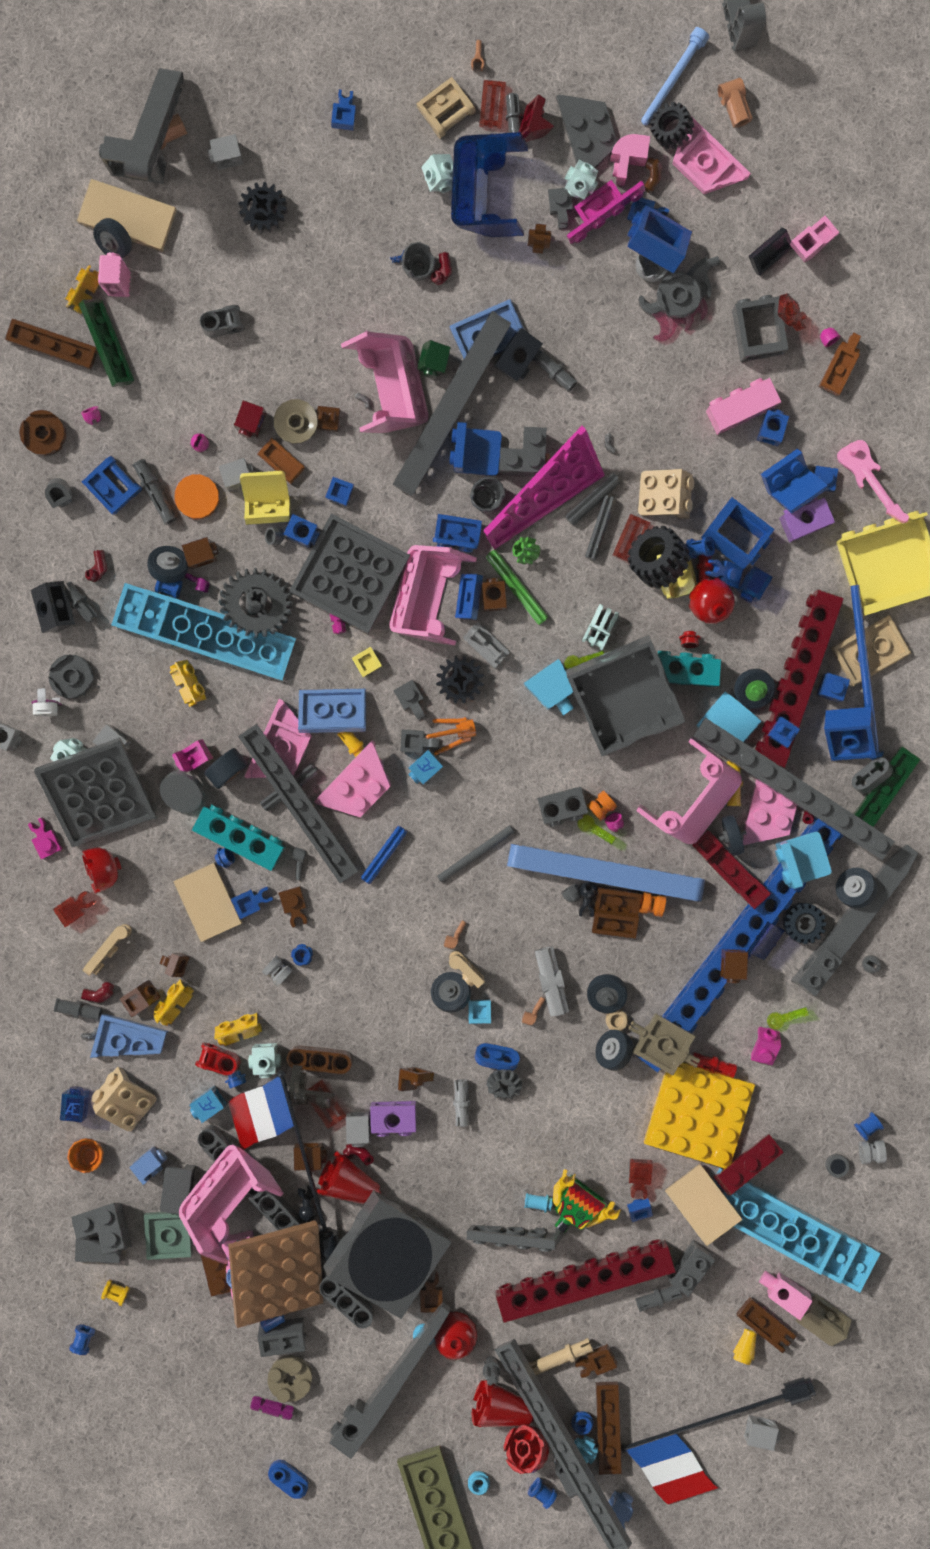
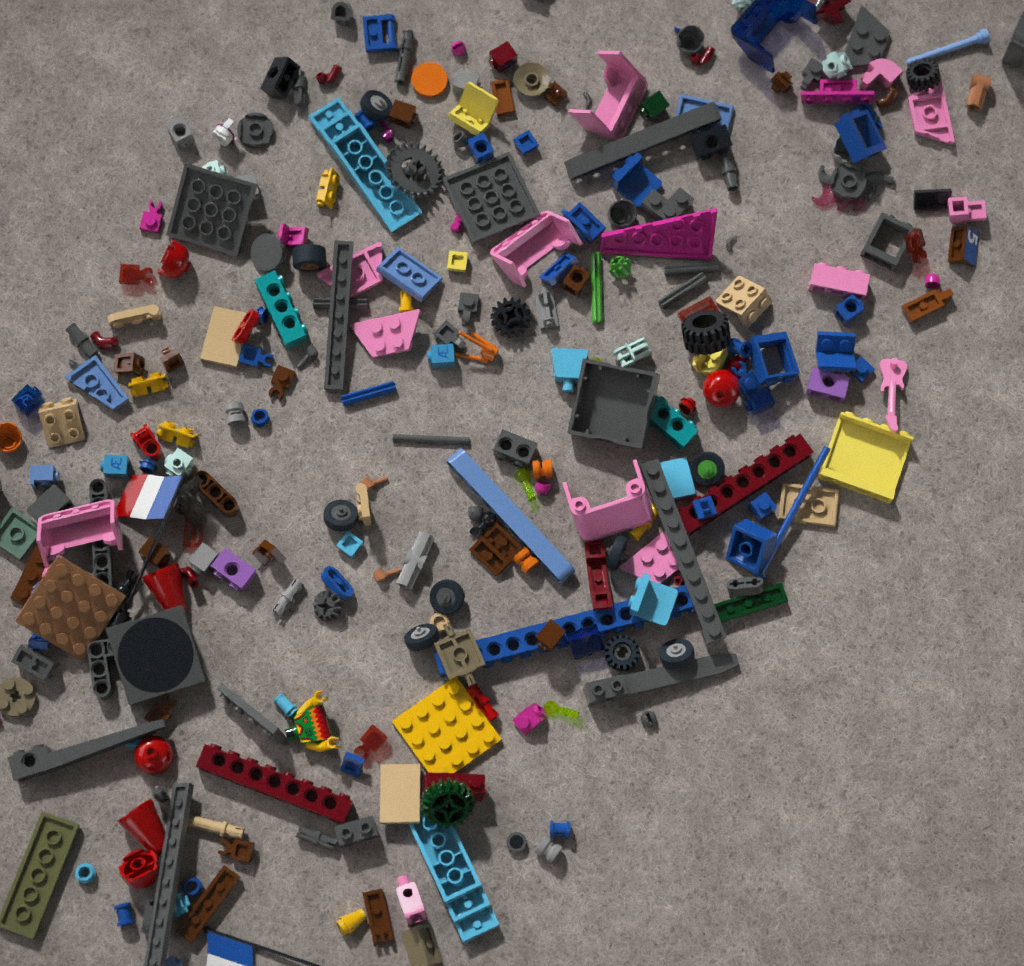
camera: 30 degrees right, 15 degrees down
none -> red plate [232,309,260,345]
none -> dark green gear [420,777,475,830]
none -> reddish brown panel [948,225,979,267]

